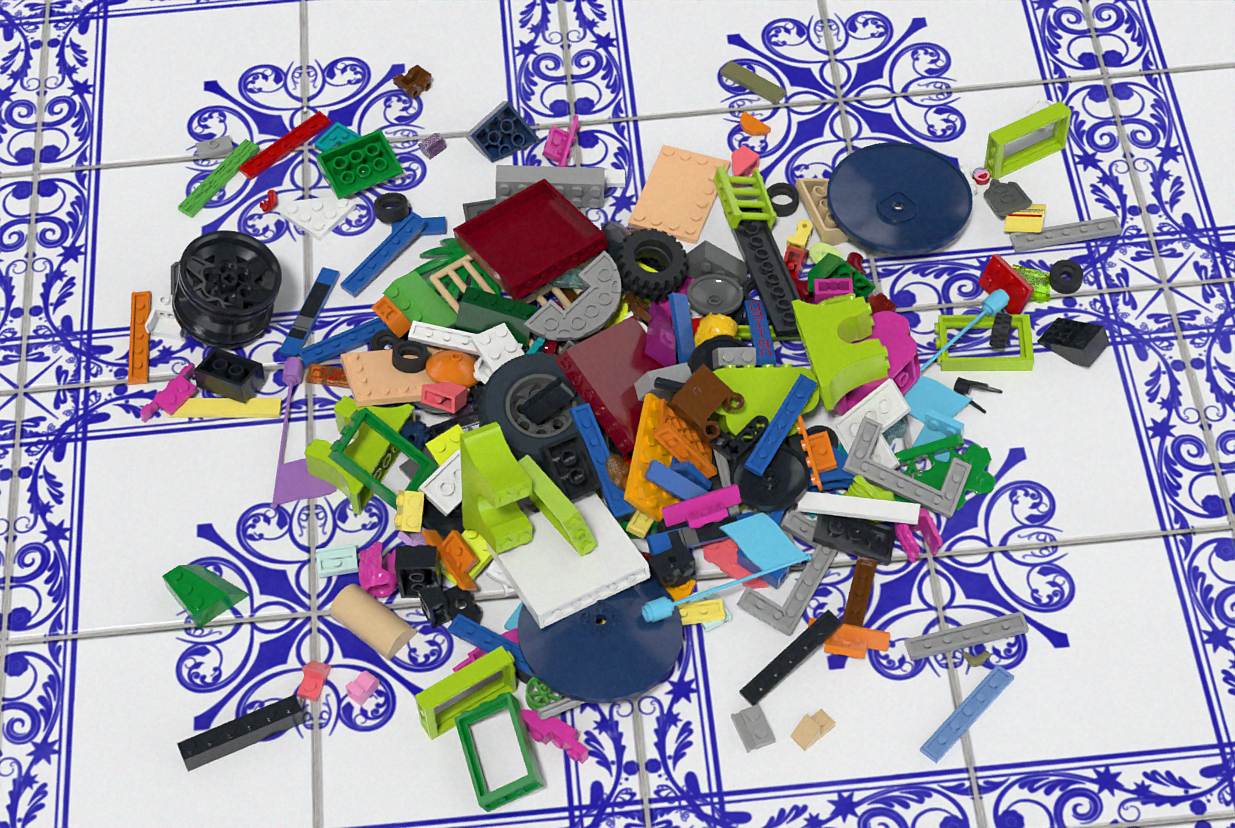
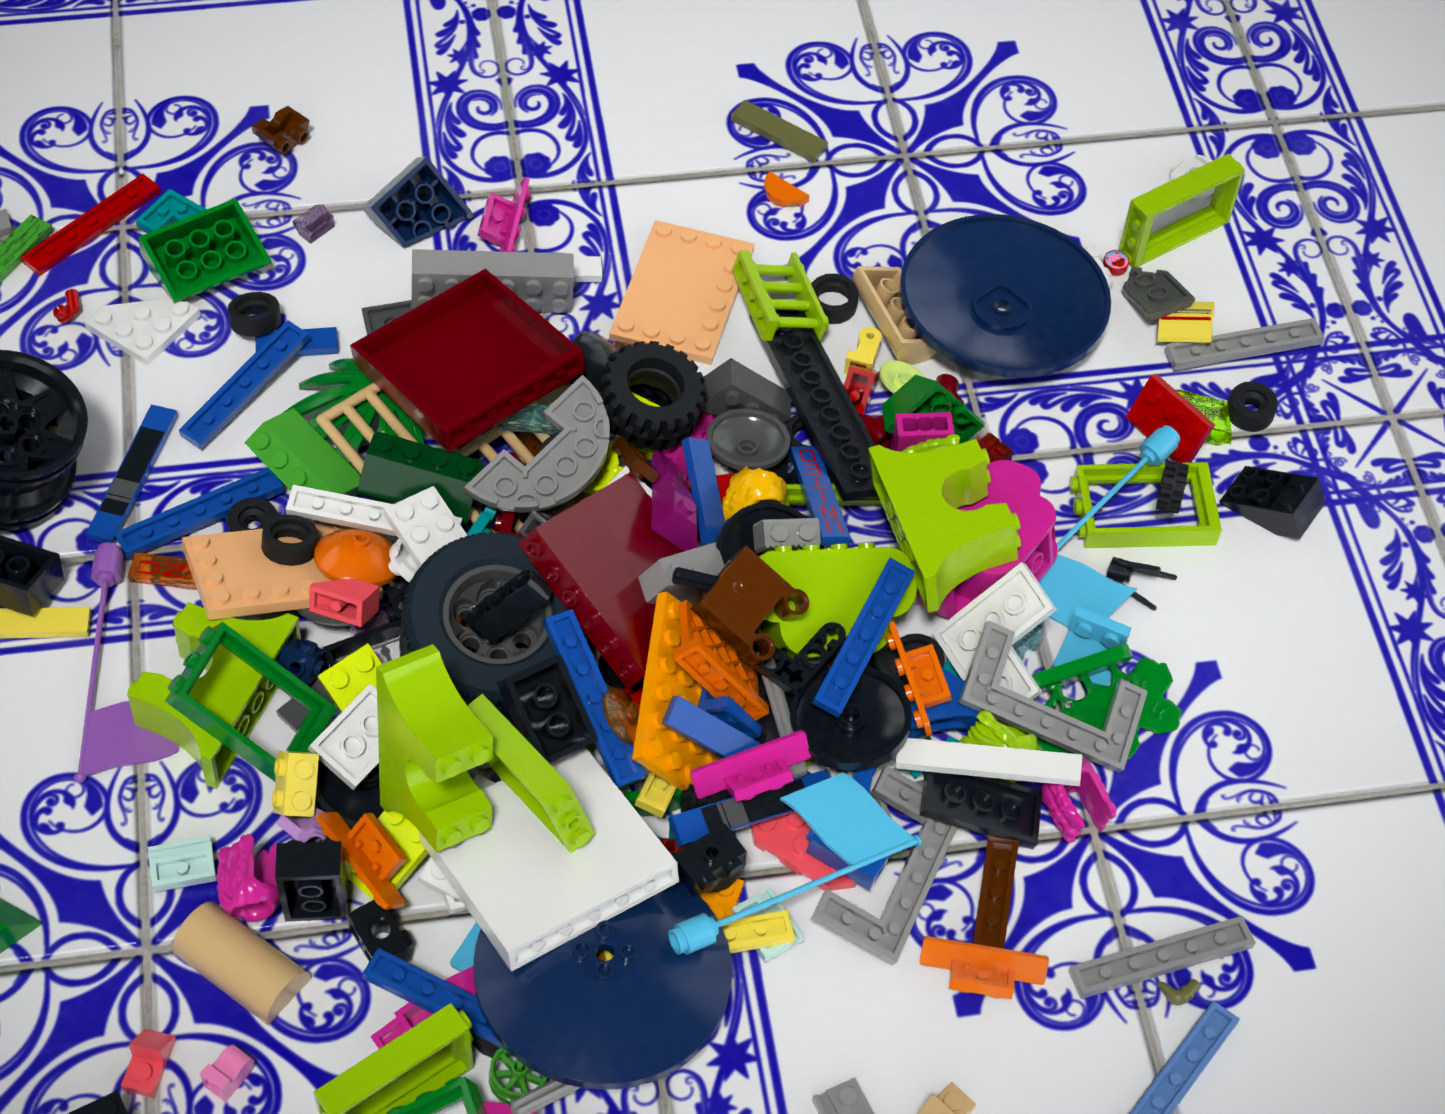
camera: 10 degrees left, 0 degrees up
orange brick [371,295,412,338] -> none
black brick [418,582,451,629] -> none
coral slope [731,145,759,188] -> none
black tile [739,609,843,706] -> none

